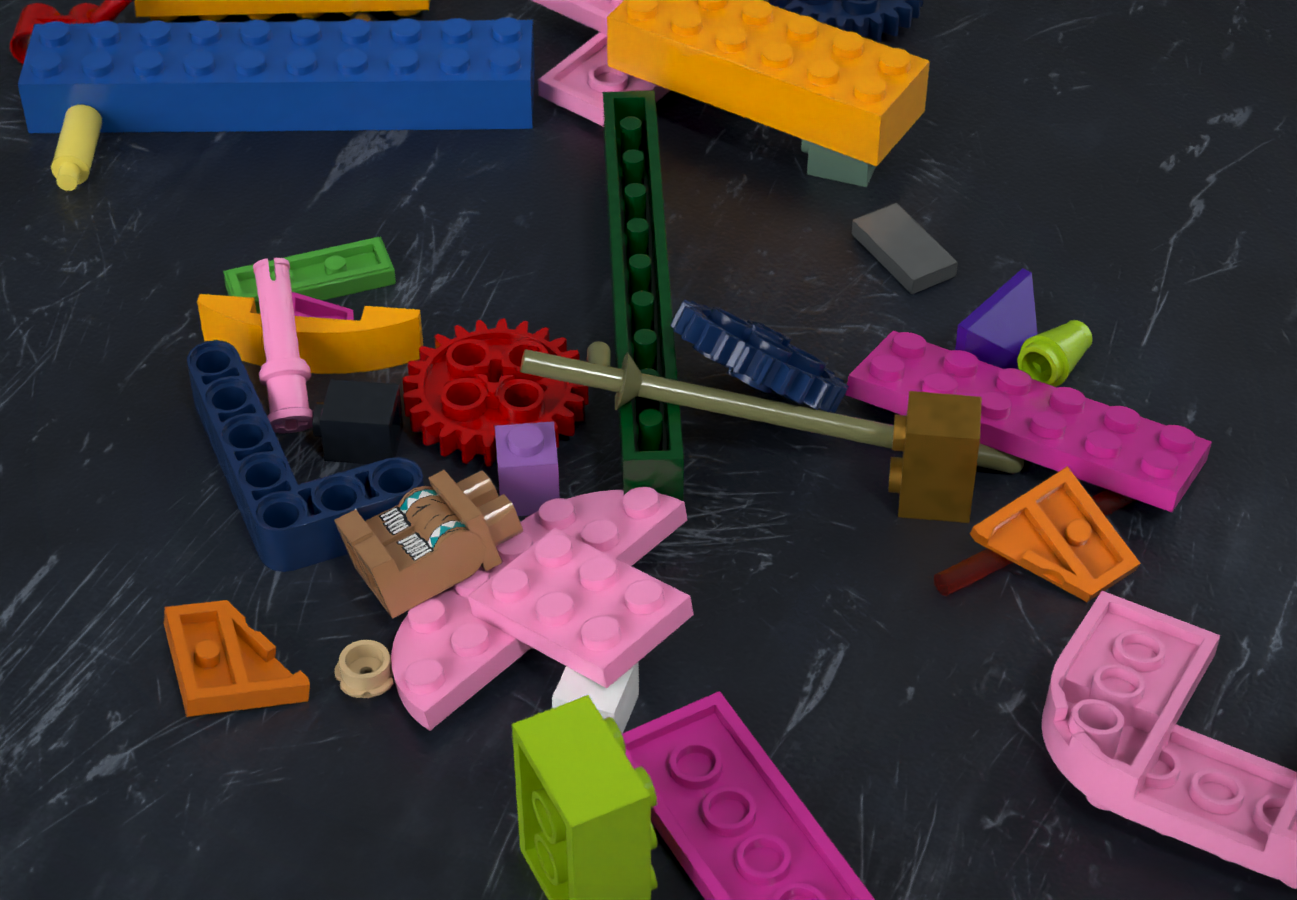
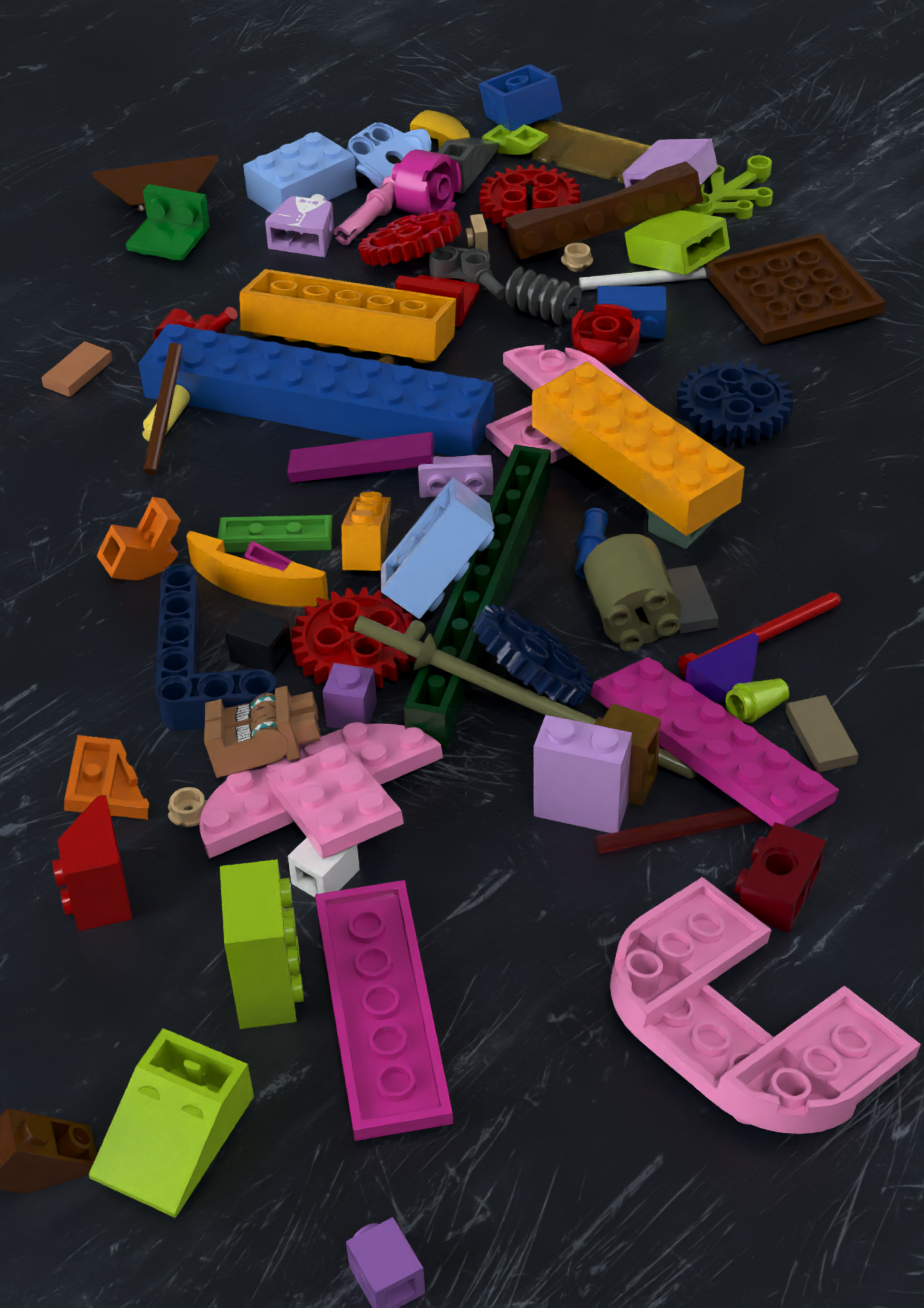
camera: 20 degrees right, 0 degrees up
bright pink pin [253,258,314,433] -> none
orange wing [970,466,1141,602] -> none
none -> red slope [52,795,132,931]
none -> orange brick [97,497,181,581]
none -> reddish brown bar [143,343,183,475]
none -> magenta tile [287,432,435,483]
none -> light orange slope [341,492,391,571]
none -> light blue brick [381,477,495,619]
none -> lavender bracket [418,455,493,498]
none -> lavender brick [534,715,632,834]
none -> blue pin [575,508,609,579]
none -> olive cylinder [583,534,681,651]
none -> red bar [678,592,841,679]
none -> dark red brick [734,822,826,933]
none -> dark tan tile [785,695,858,773]

